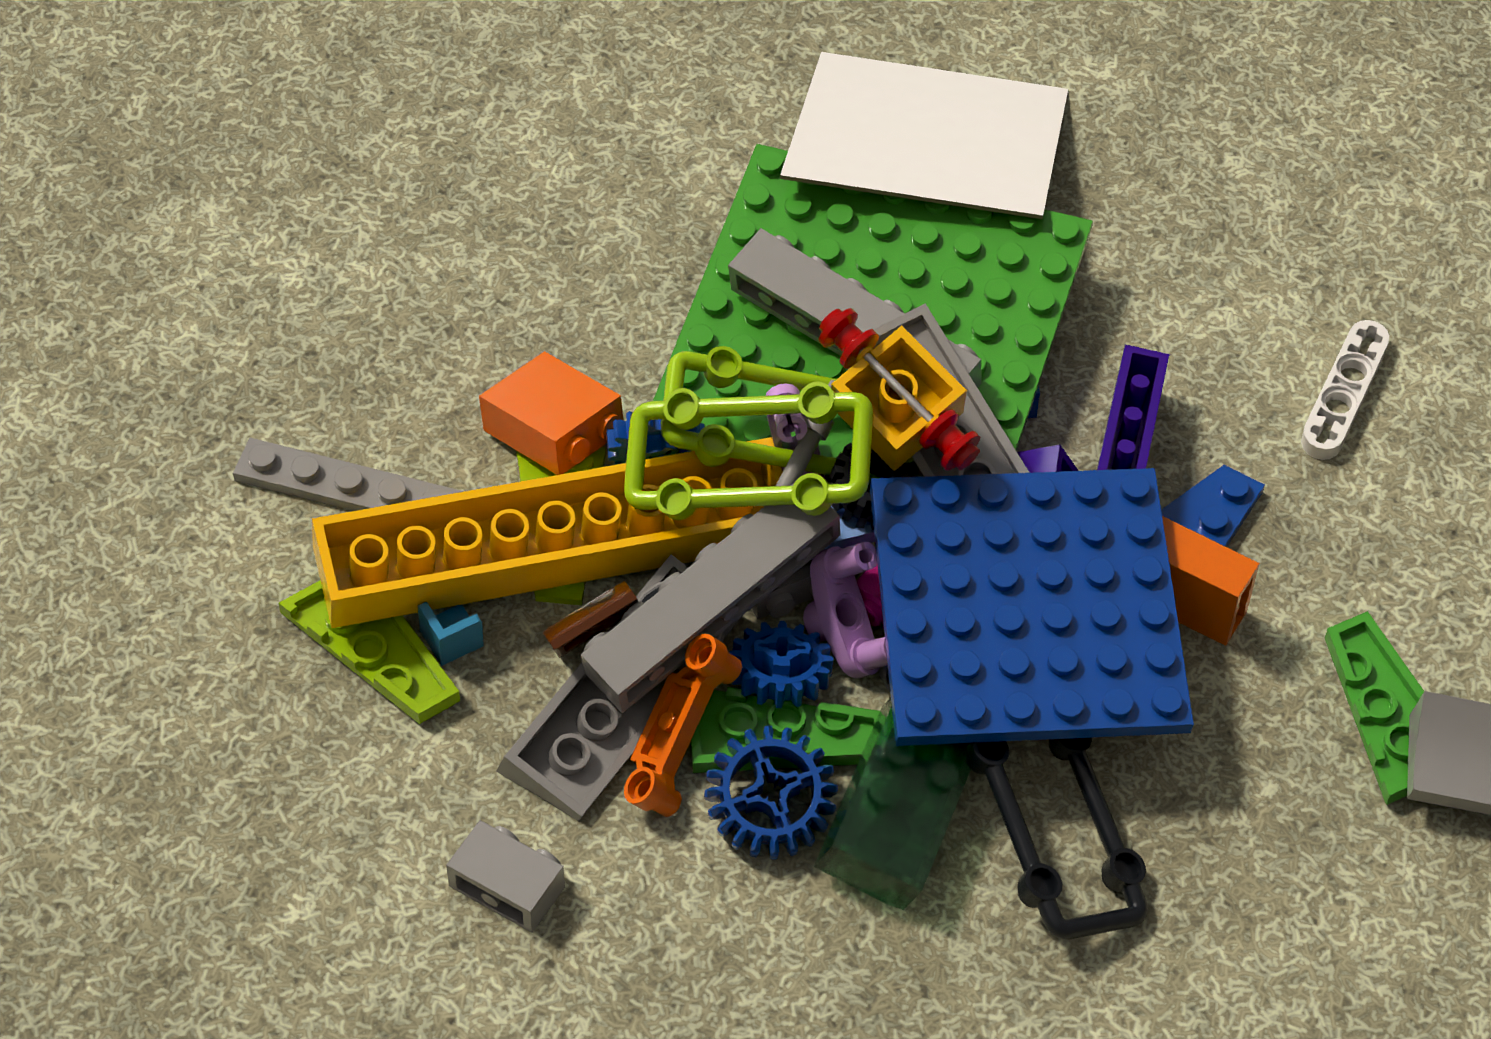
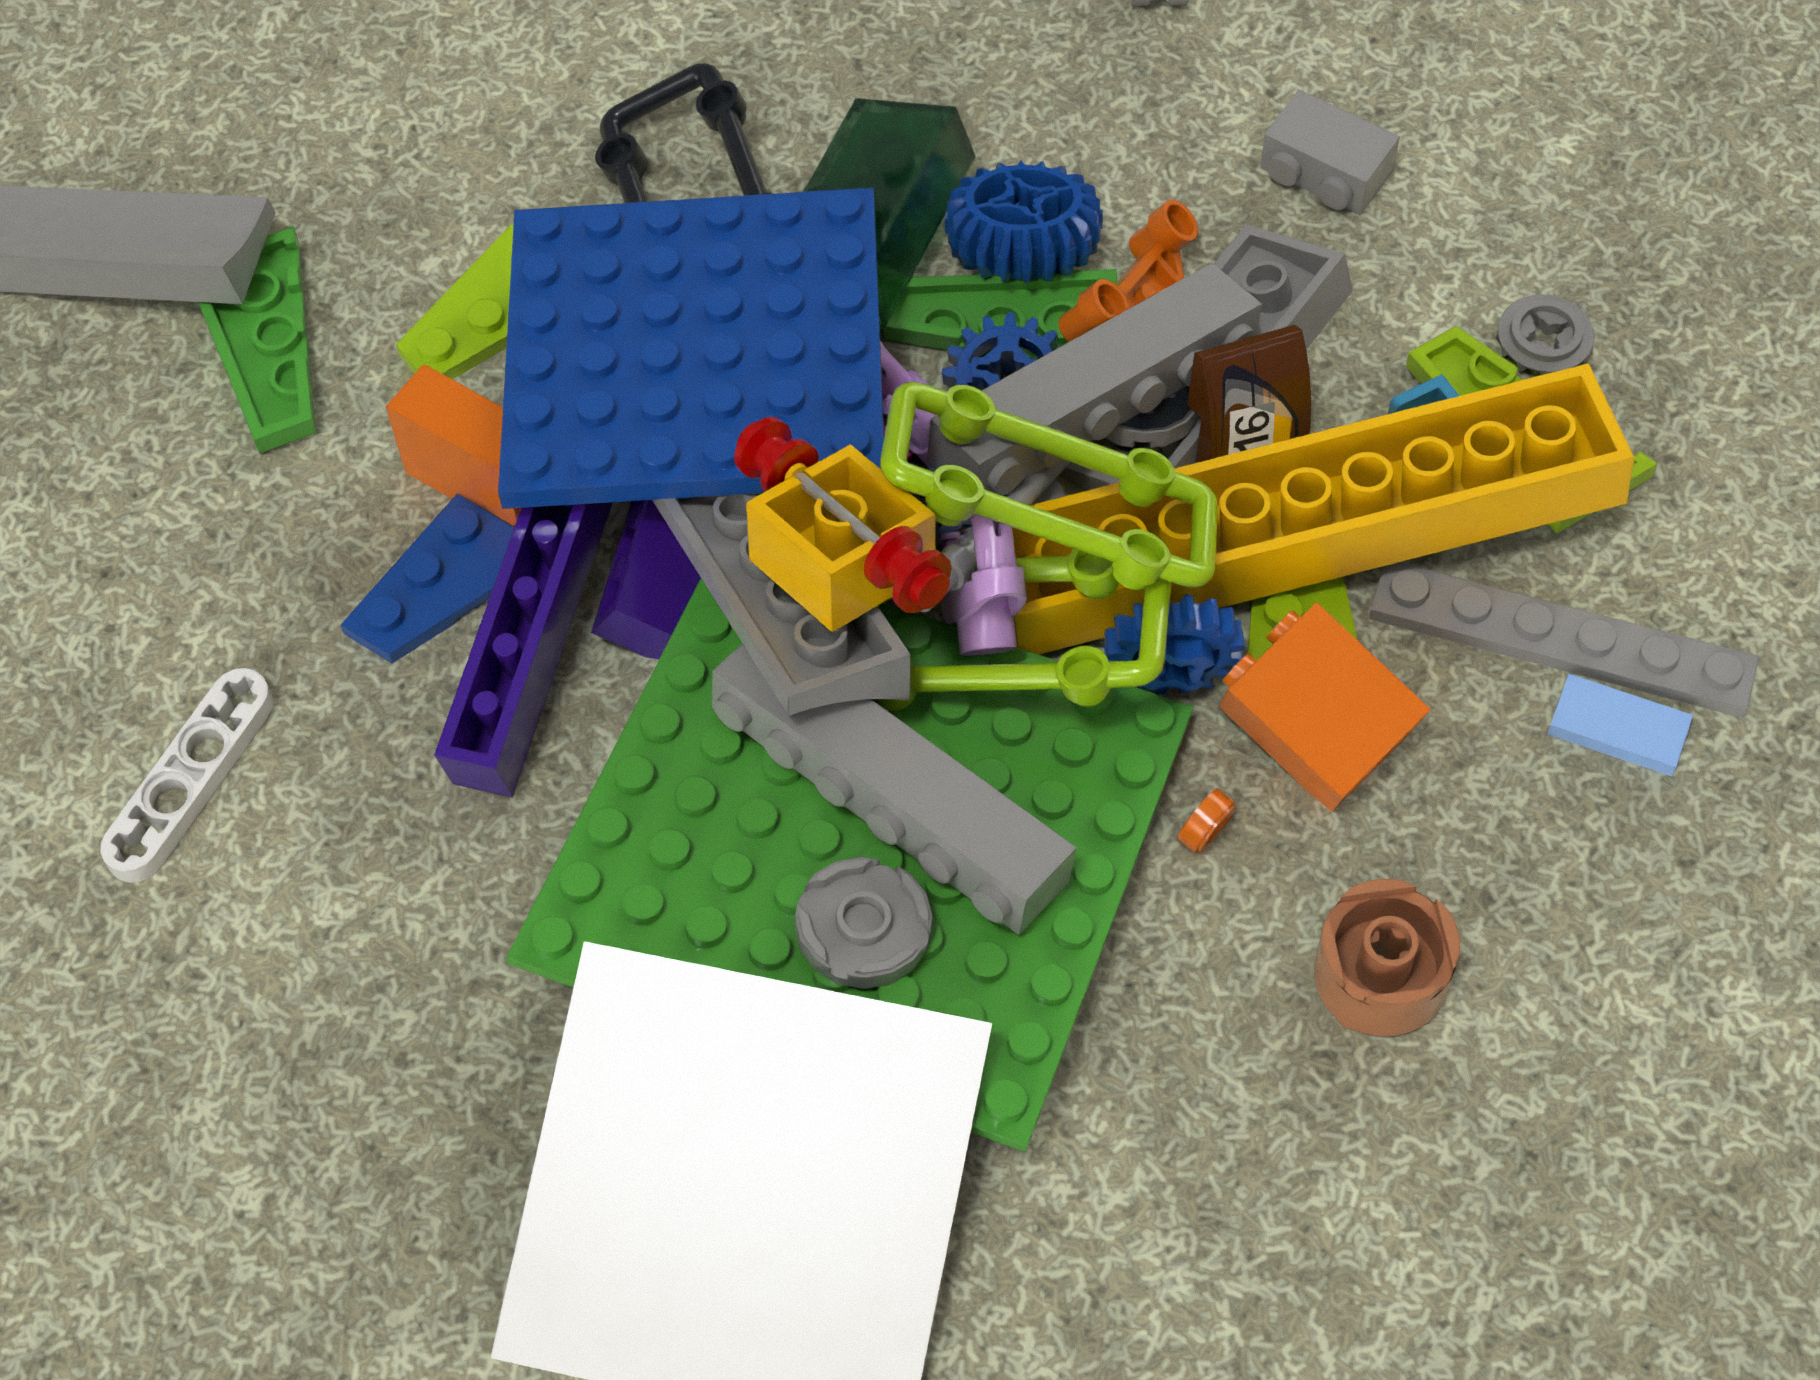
camera: 175 degrees left, 5 degrees up
none -> lime wing [396,223,514,379]
none -> light grey tile [794,857,932,989]
none -> orange tile [1177,788,1237,854]
none -> nougat brick [1314,879,1460,1037]
none -> light grey gear [1496,295,1594,375]
none -> light blue tile [1547,673,1693,777]

